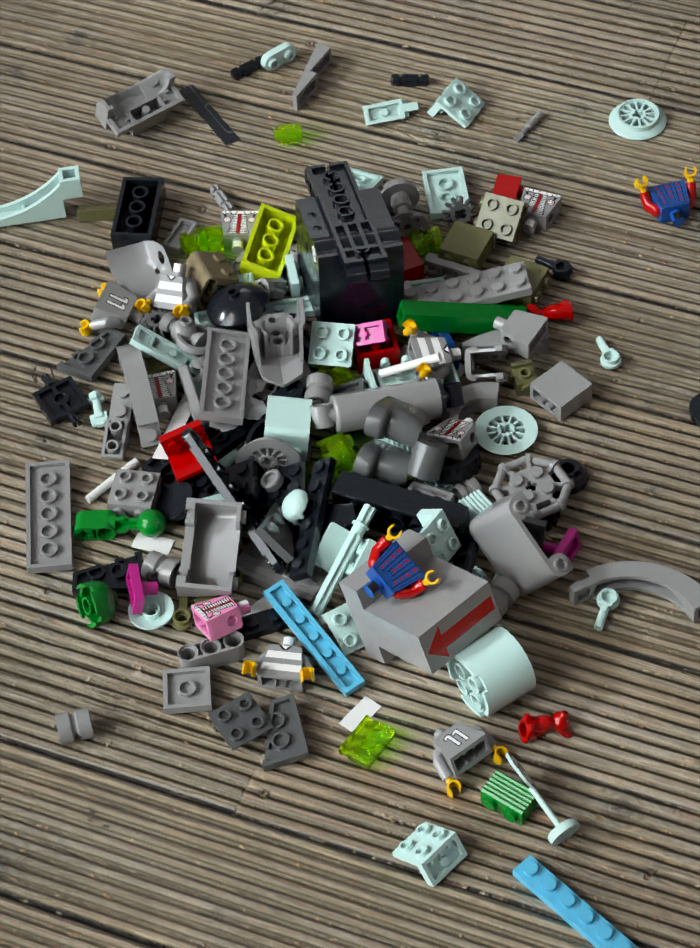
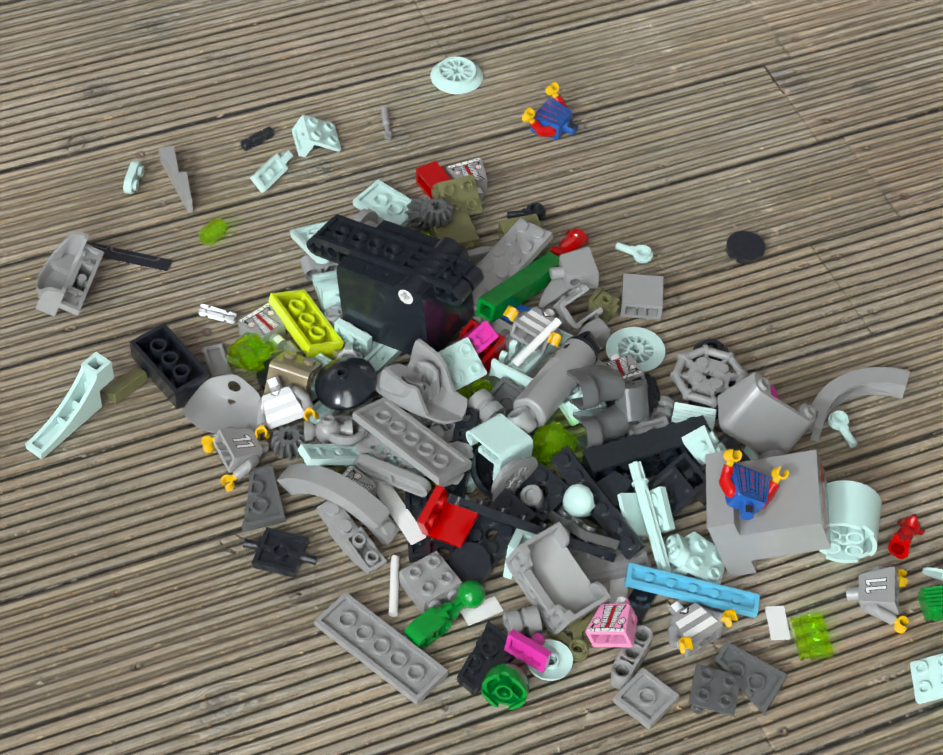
camera: 50 degrees left, 0 degrees up
light aqua bar [87,391,109,428] -> none
black axle [230,56,263,80] -> none
none -> dark grey gear [420,196,454,229]
none -> light aqua plate [664,534,690,567]

